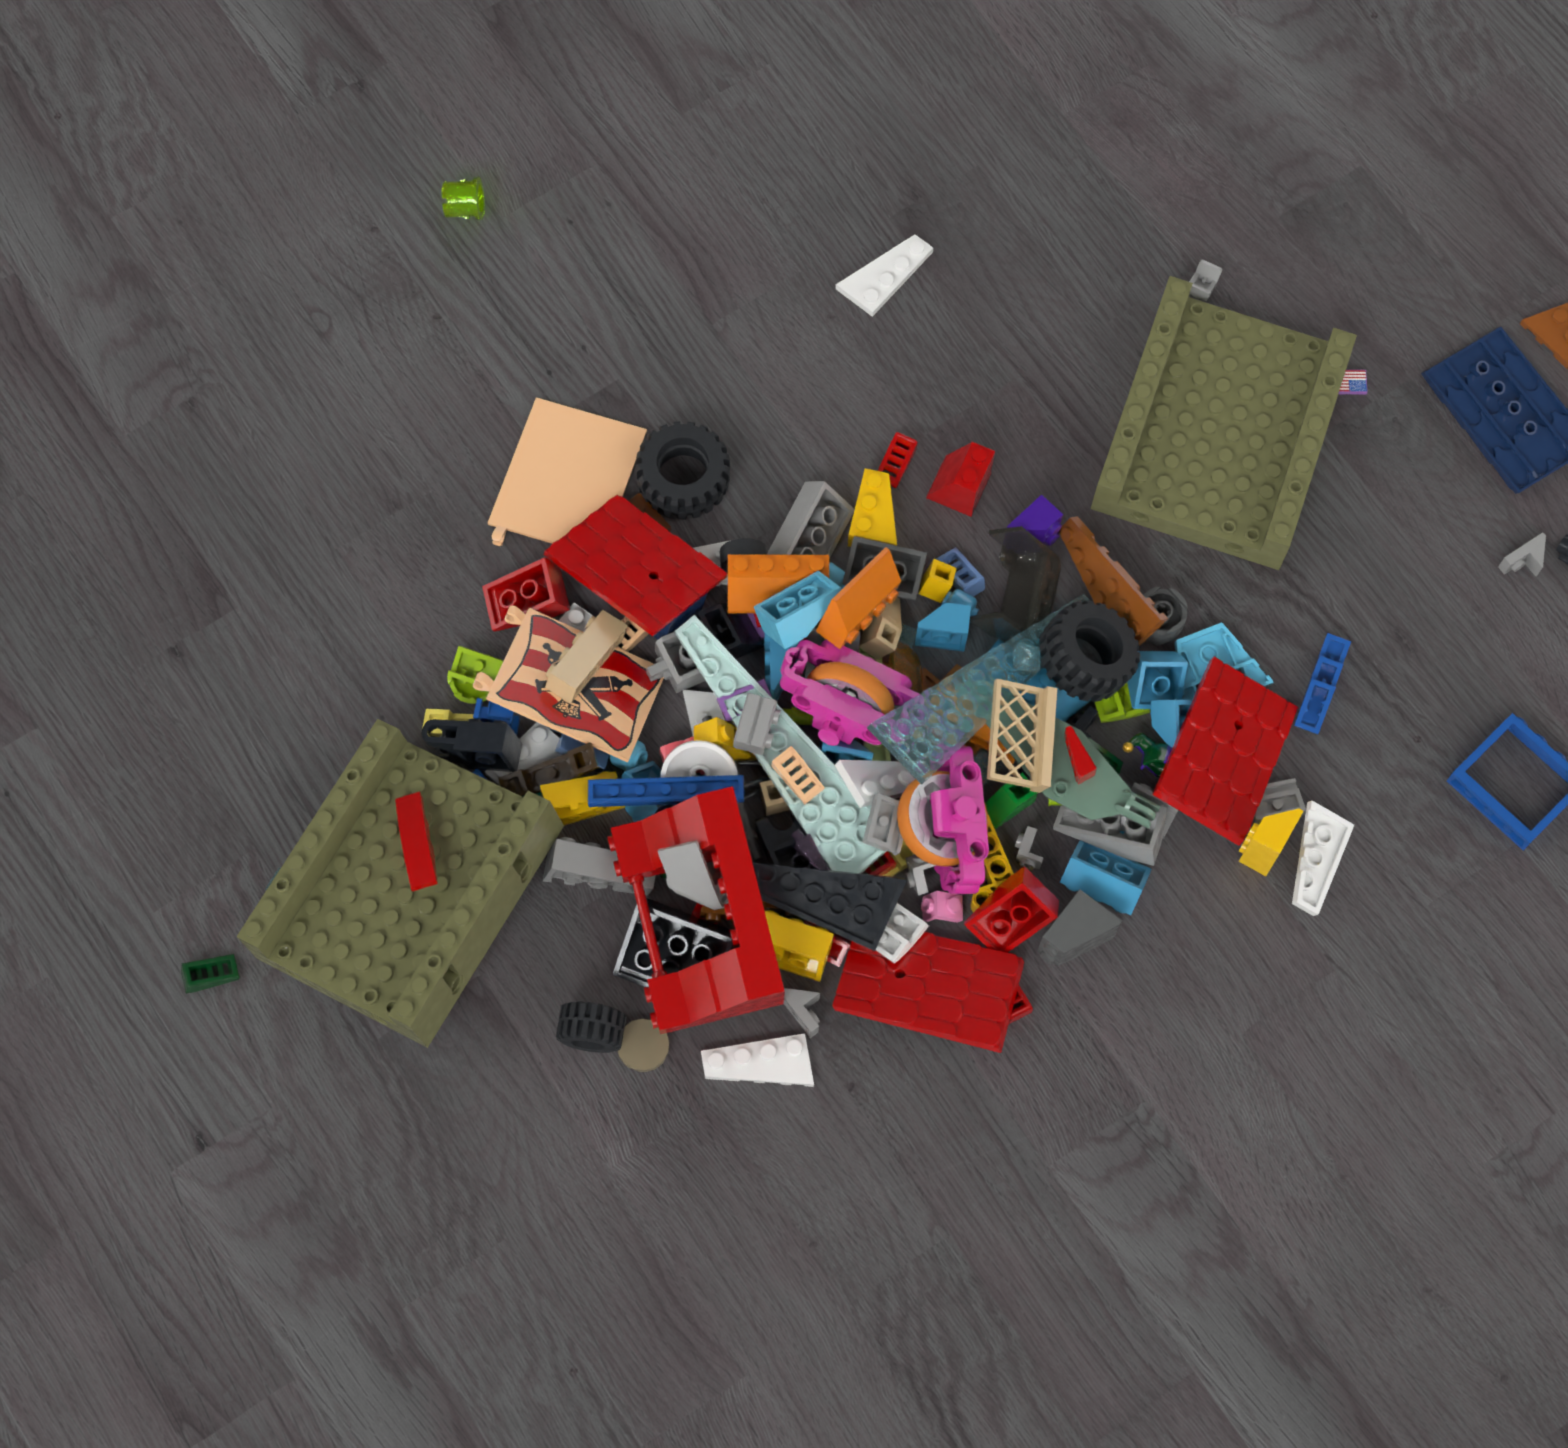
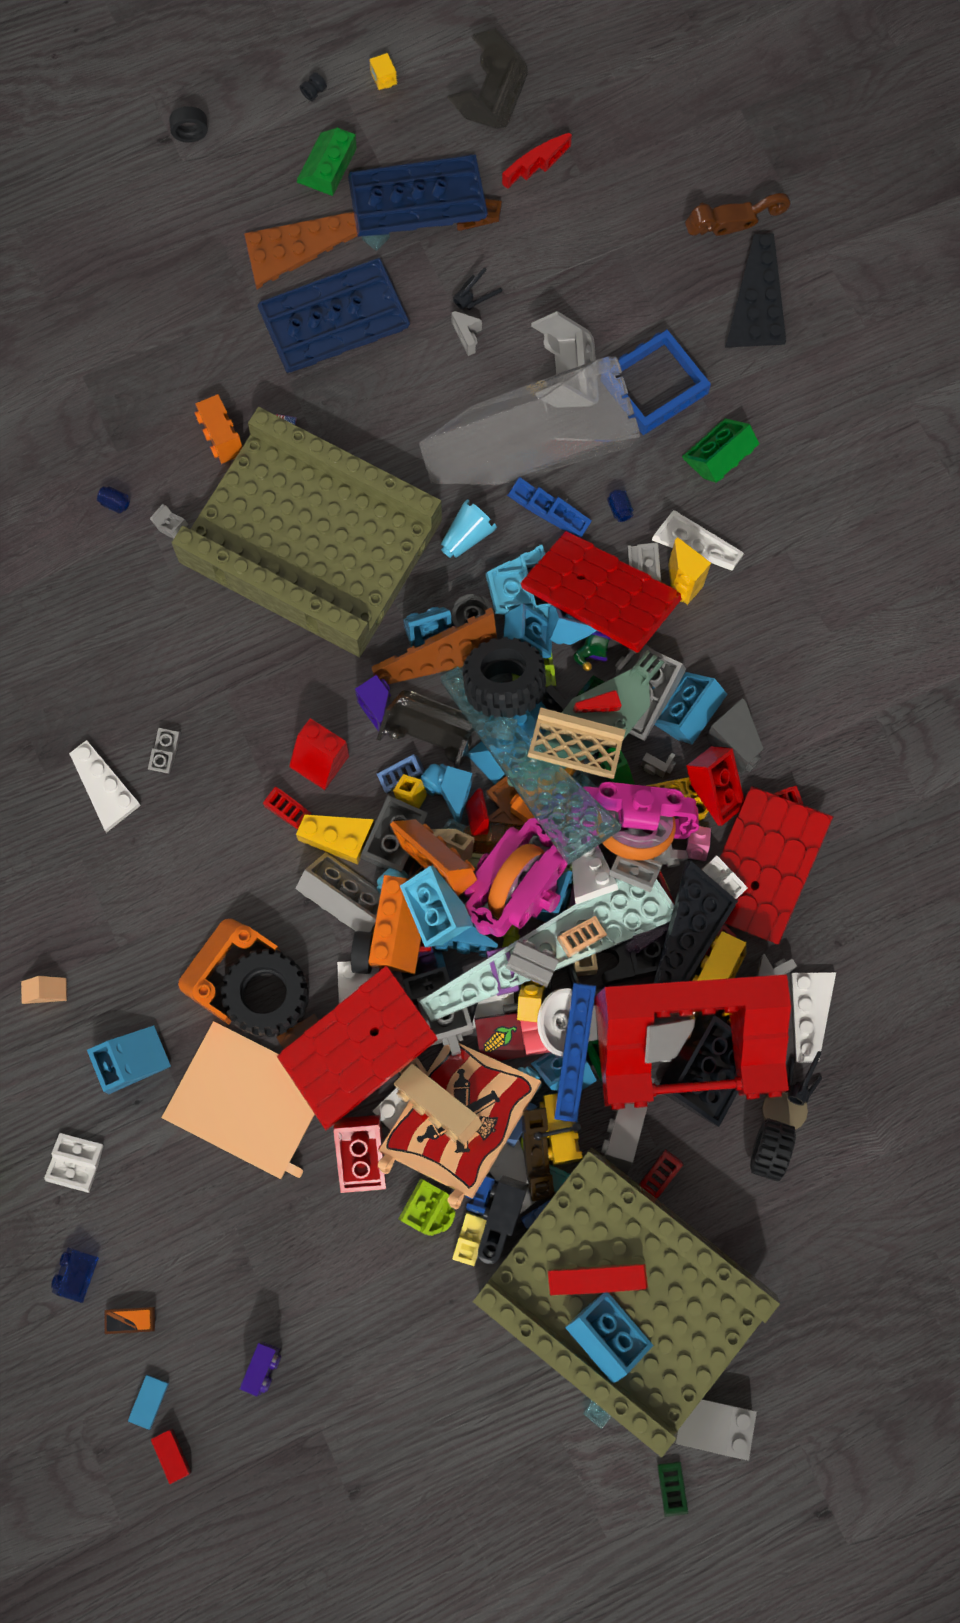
camera: 80 degrees left, 5 degrees up
none -> light nougat slope [21,976,67,1004]
none -> white slope [44,1133,103,1193]
none -> clear blue bracket [51,1247,99,1303]
none -> dark azure slope [87,1026,171,1095]
none -> clear blue brick [97,486,130,514]
none -> slope [105,1307,155,1334]
none -> dark azure tile [128,1375,169,1430]
none -> light grey slope [148,728,181,774]
none -> red slope [151,1428,192,1484]
none -> orange windscreen [179,919,281,1025]
none -> orange wedge [194,394,242,464]
none -> dark purple piece [240,1342,282,1396]
none -> dark azure slope [403,607,451,648]
none -> clear windscreen [419,356,640,486]
none -> medium azure cone [441,499,497,558]
none -> red slope [465,788,489,835]
none -> dark red tile [474,1012,525,1061]
none -> light grey windscreen [531,311,599,408]
none -> black hinge [534,1123,581,1140]
none -> dark azure slope [565,1292,654,1383]
none -> clear blue brick [607,489,633,522]
none -> red slope [639,1149,683,1199]
none -> light grey slope [675,1399,757,1461]
none -> green slope [682,418,760,482]
none -> black plant [785,1051,822,1106]

